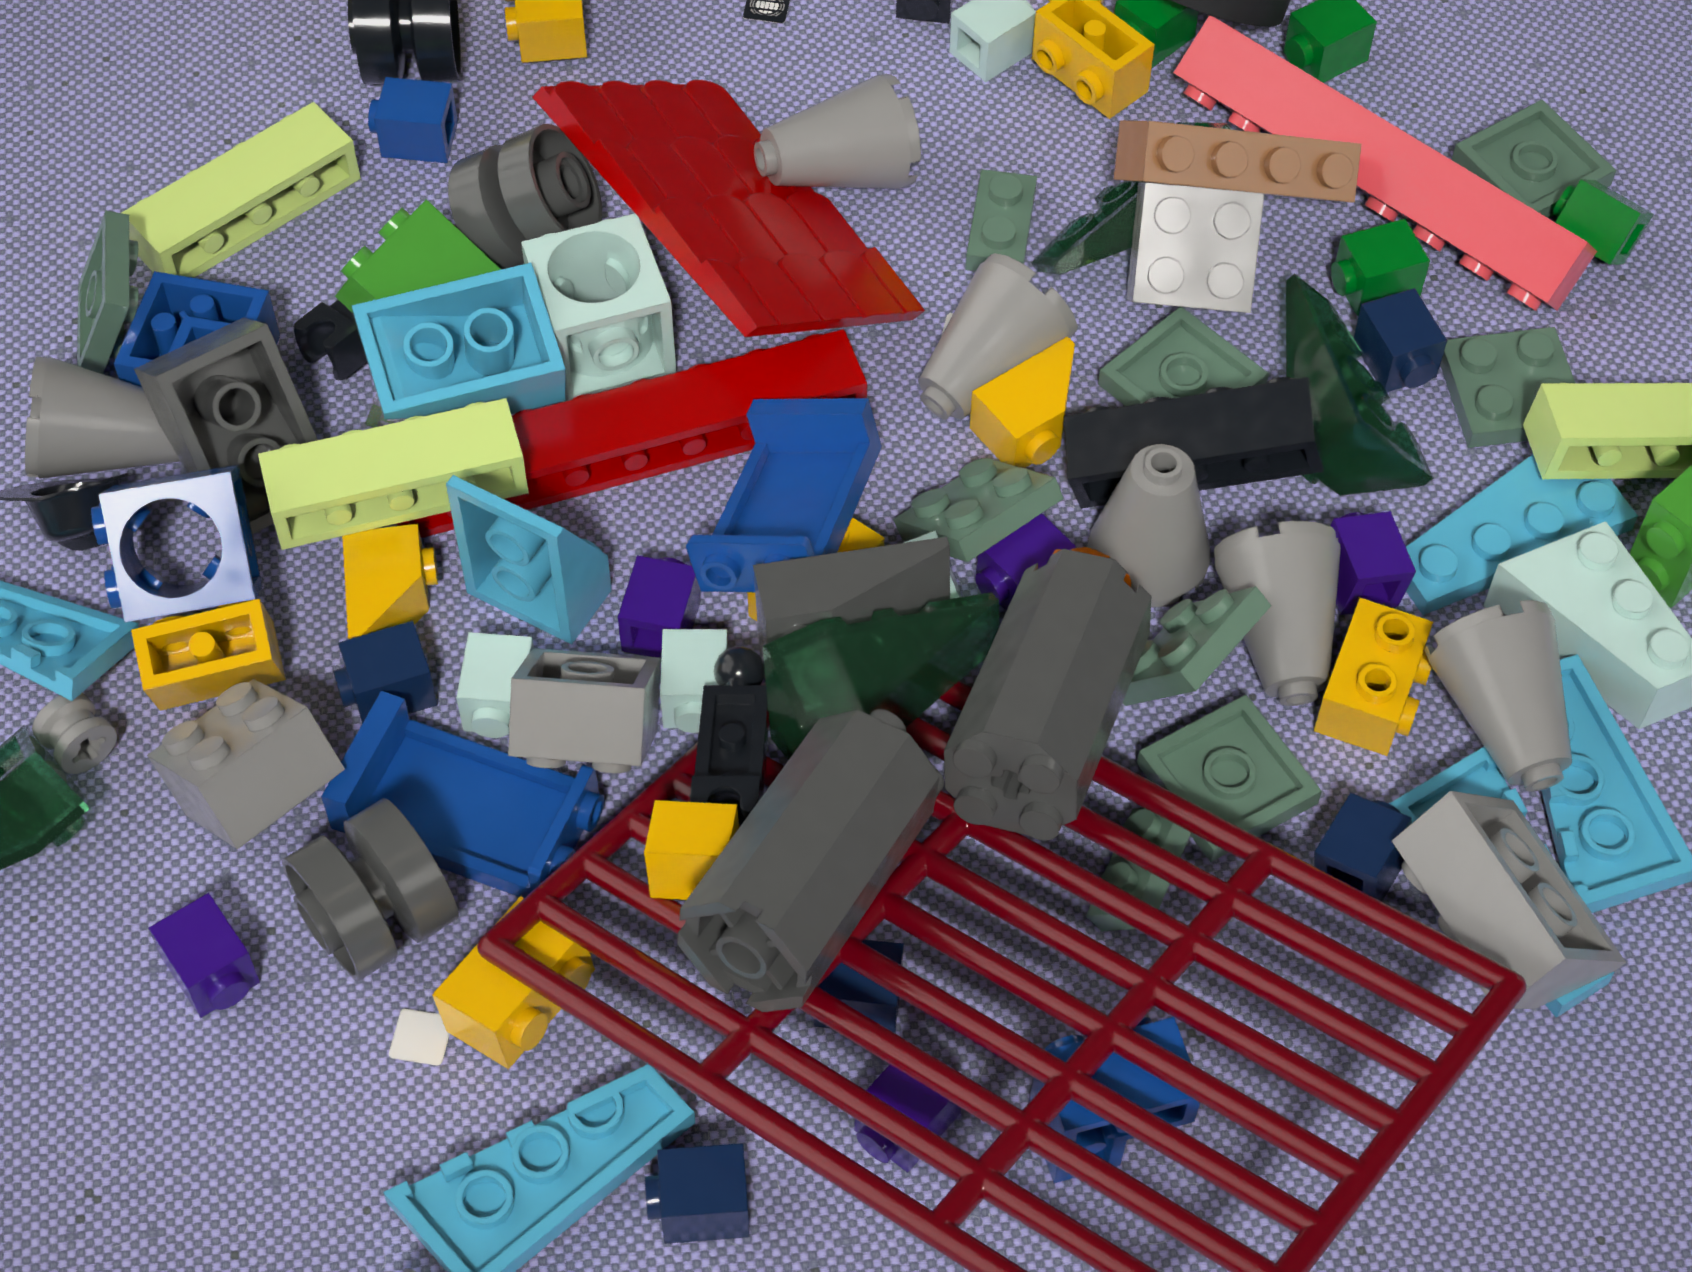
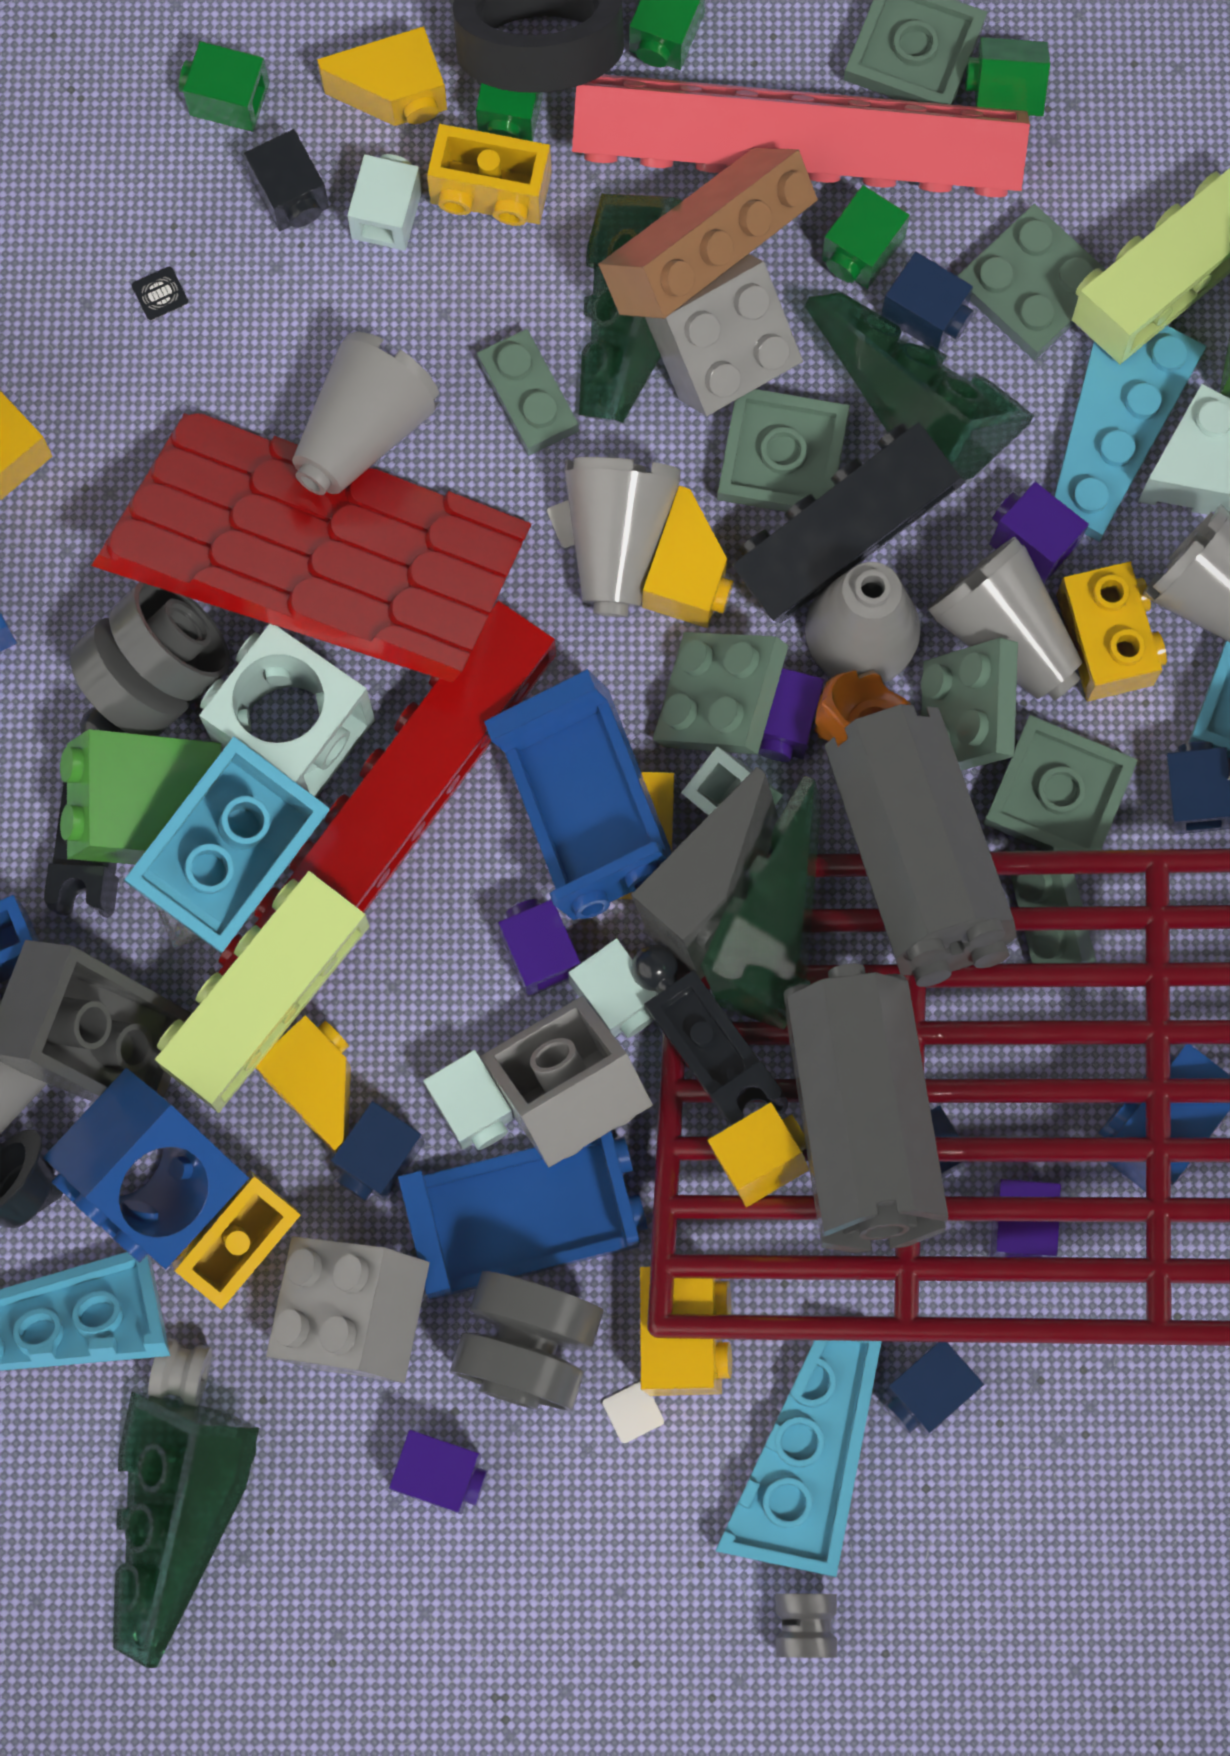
camera: 35 degrees left, 20 degrees up
medium azure slope [446,475,612,645] -> none

